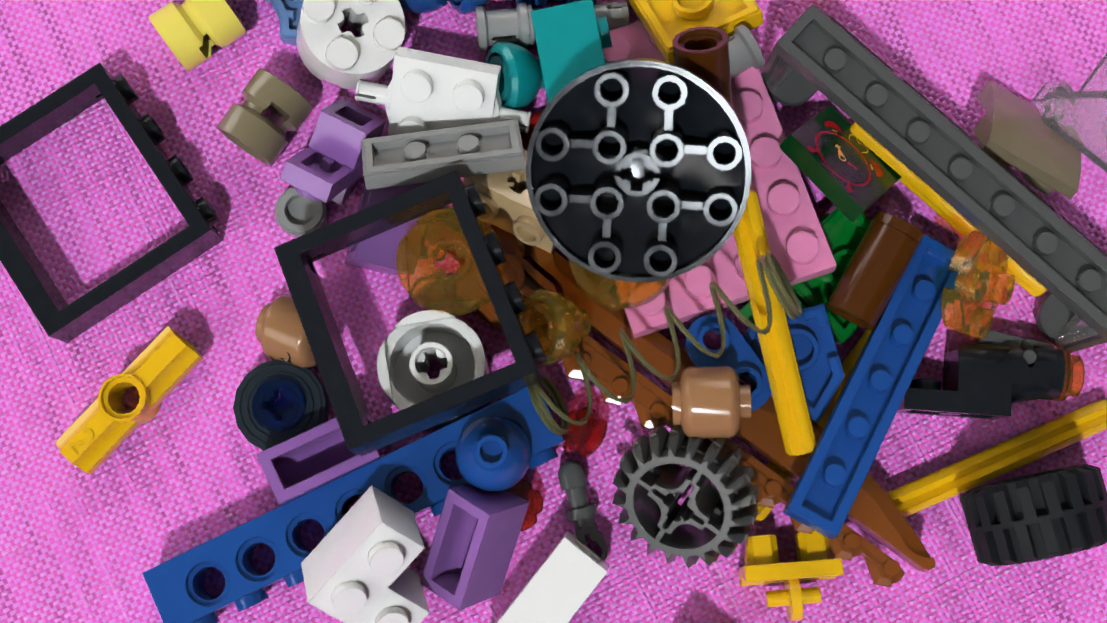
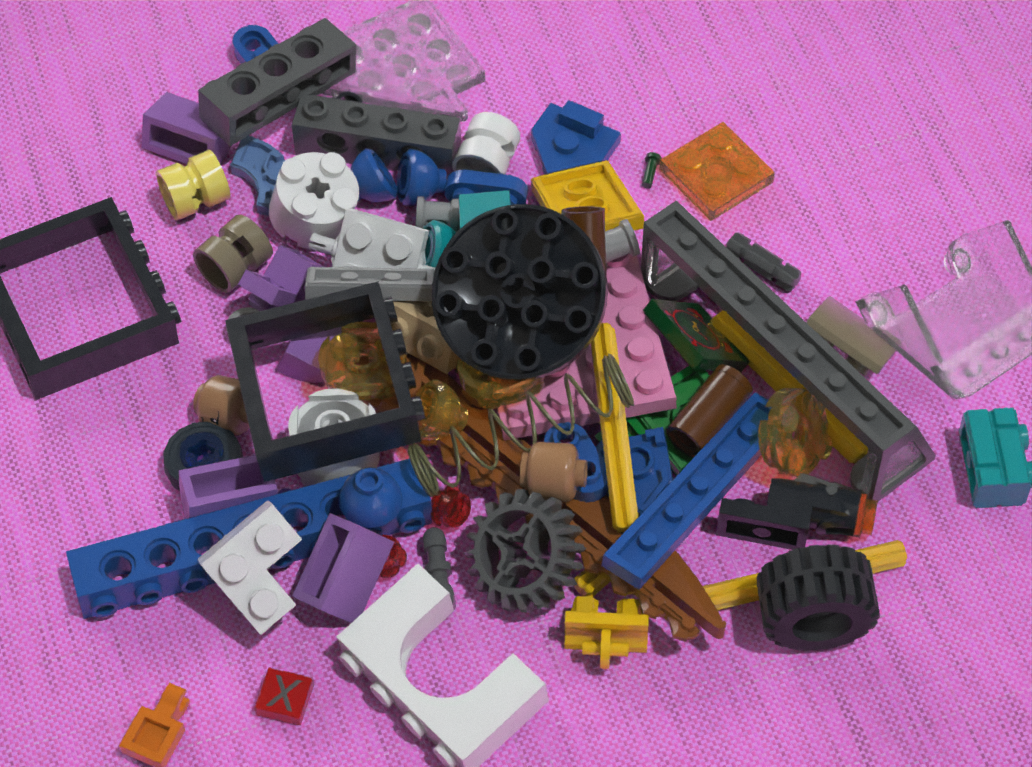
camera: 10 degrees right, 25 degrees down
yellow piece [55,326,204,474] -> none
none -> dark grey axle [726,232,801,291]

